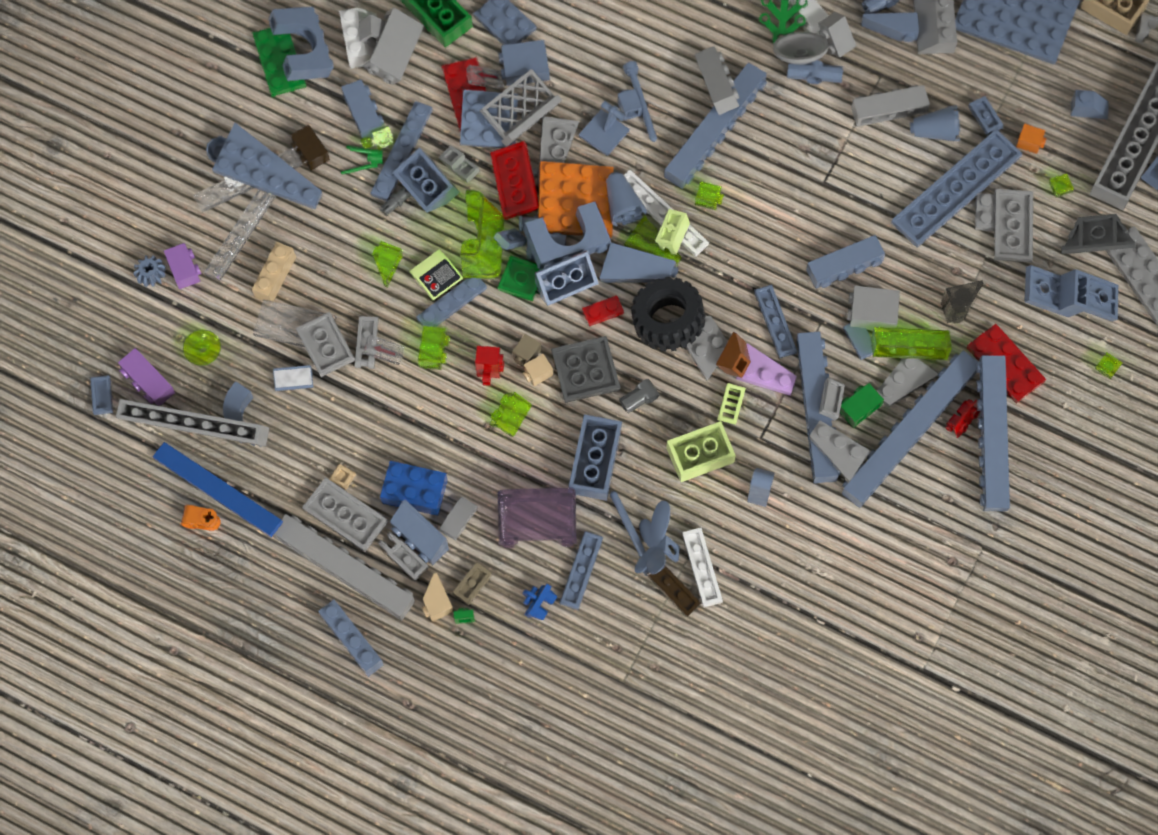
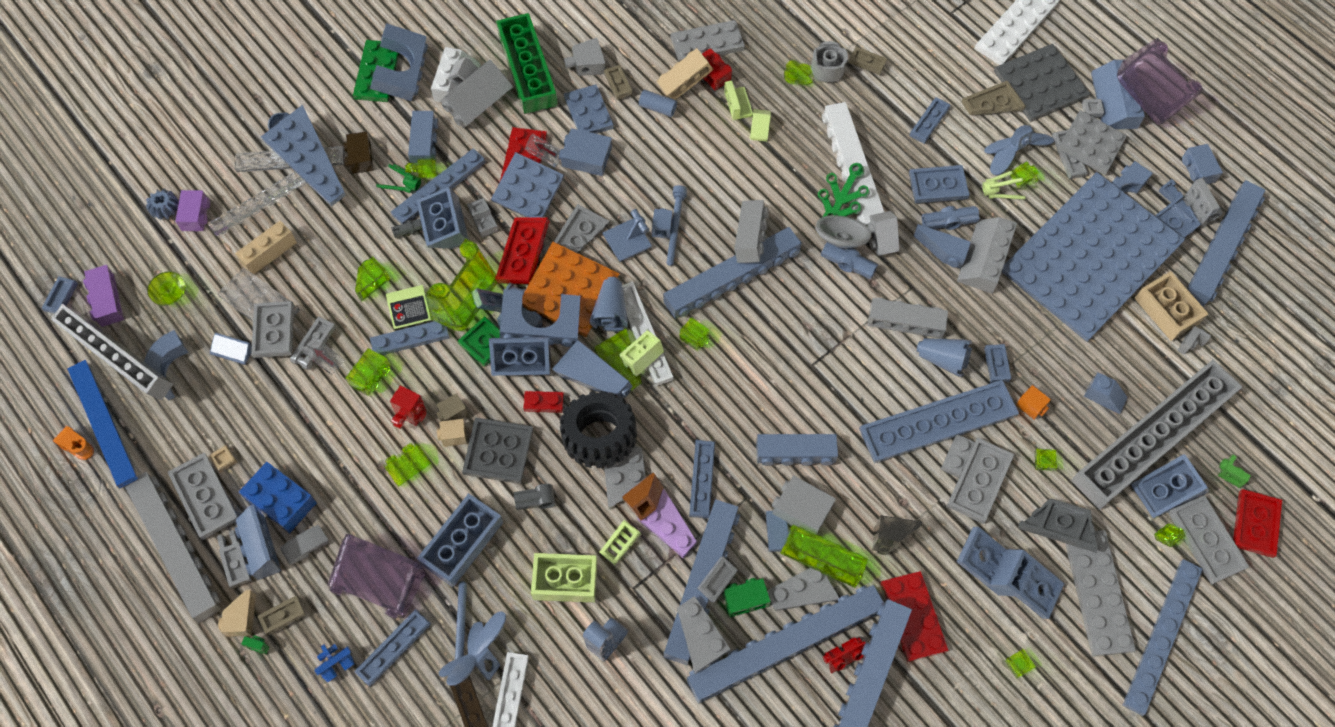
camera: 20 degrees right, 5 degrees down
sand blue brick [318,600,384,677] -> none
light grey fence [480,69,562,147] -> none

